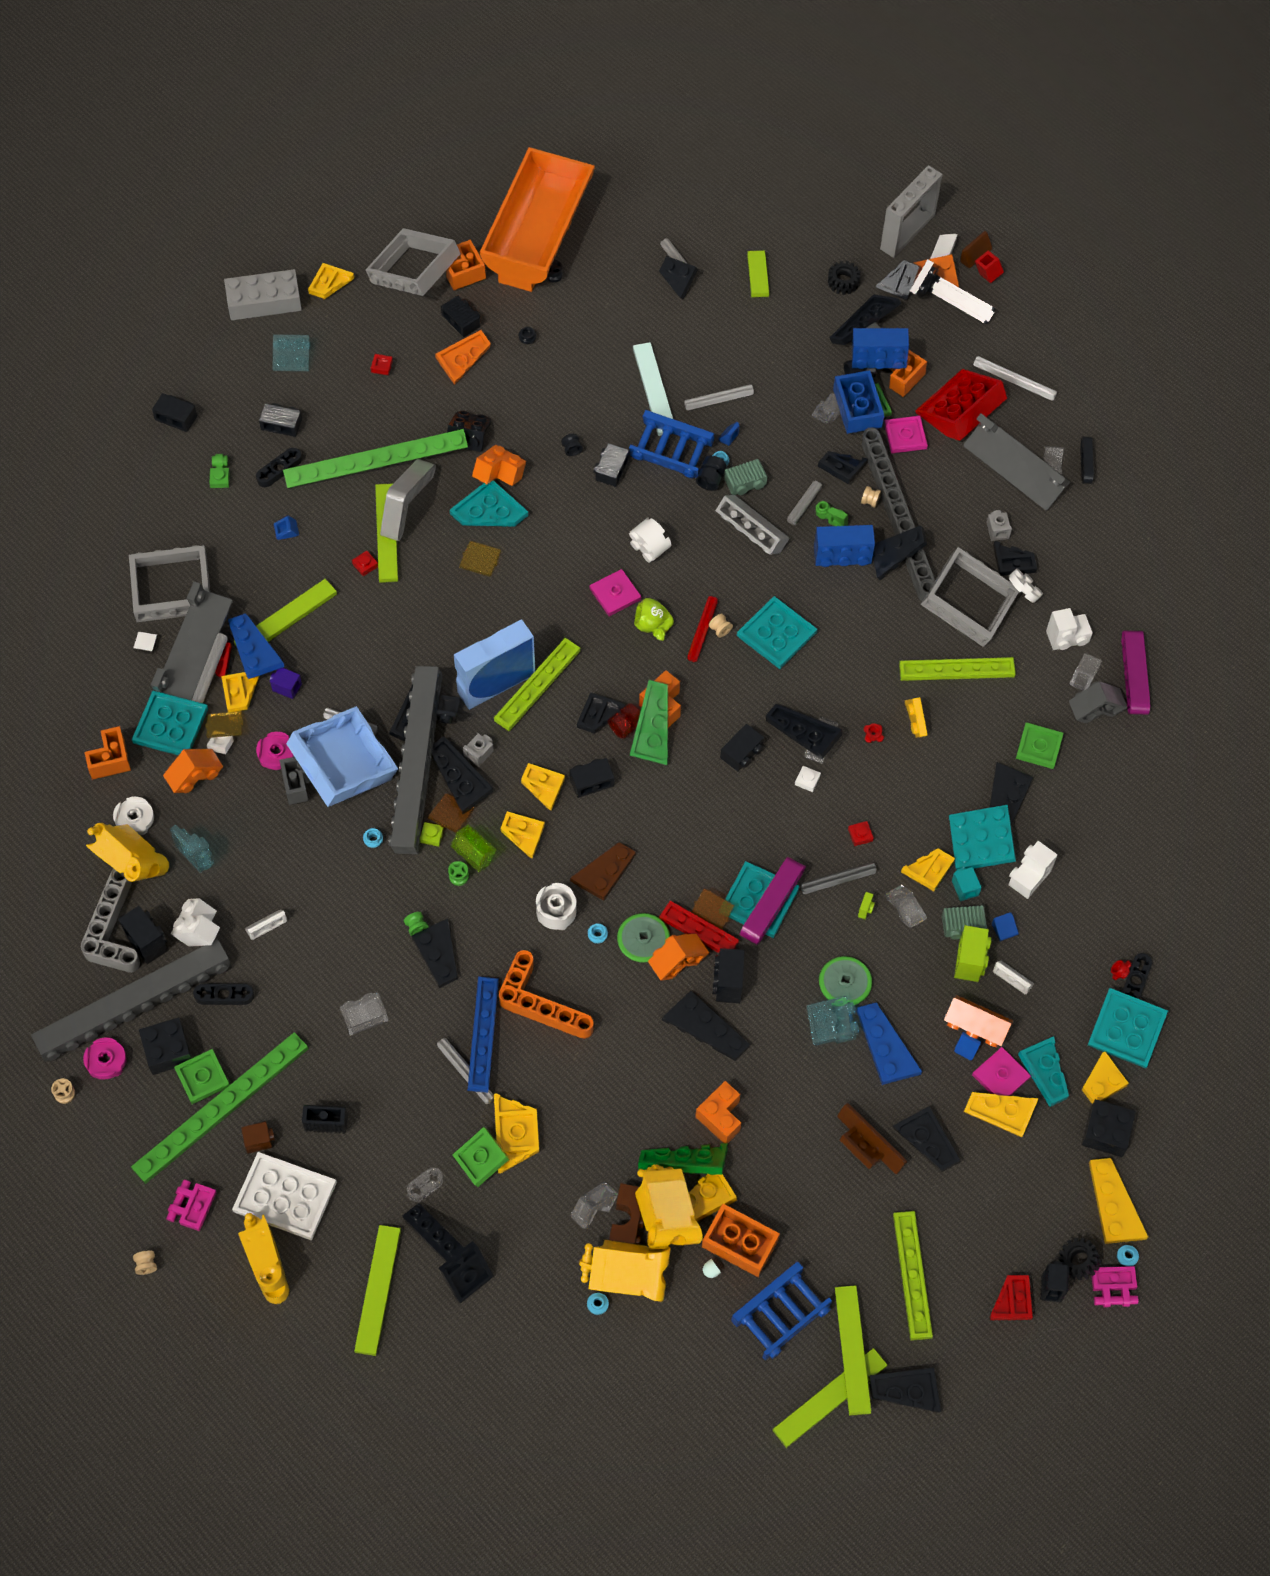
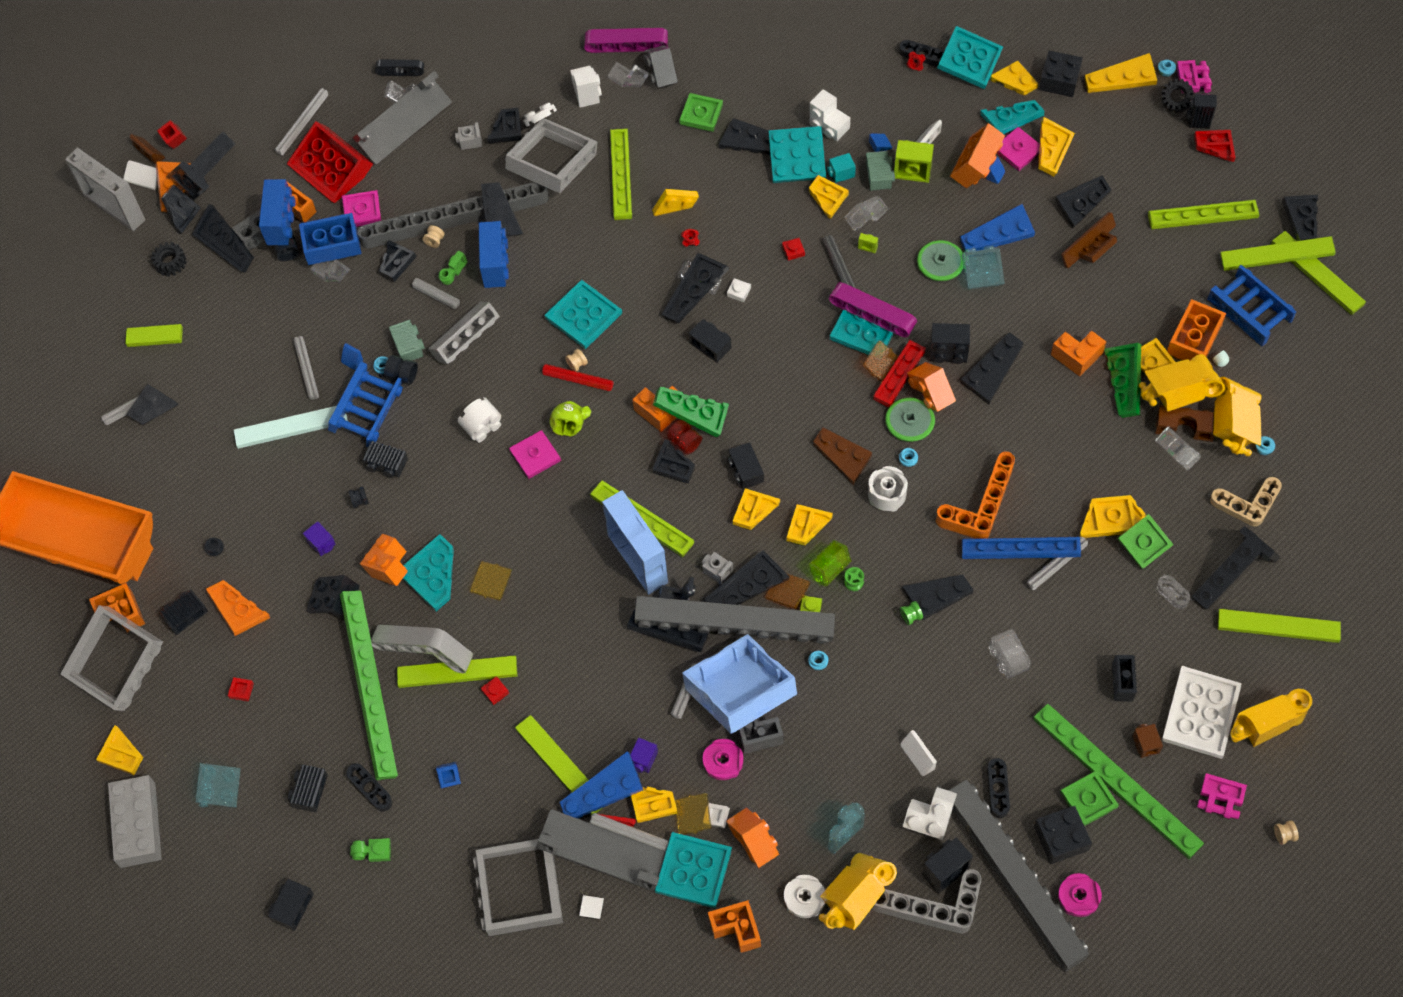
camera: 85 degrees left, 0 degrees up
tan wheel [51,1078,75,1104] -> none
none -> dark purple brick [303,521,336,556]
none -> tan beam [1210,477,1282,526]

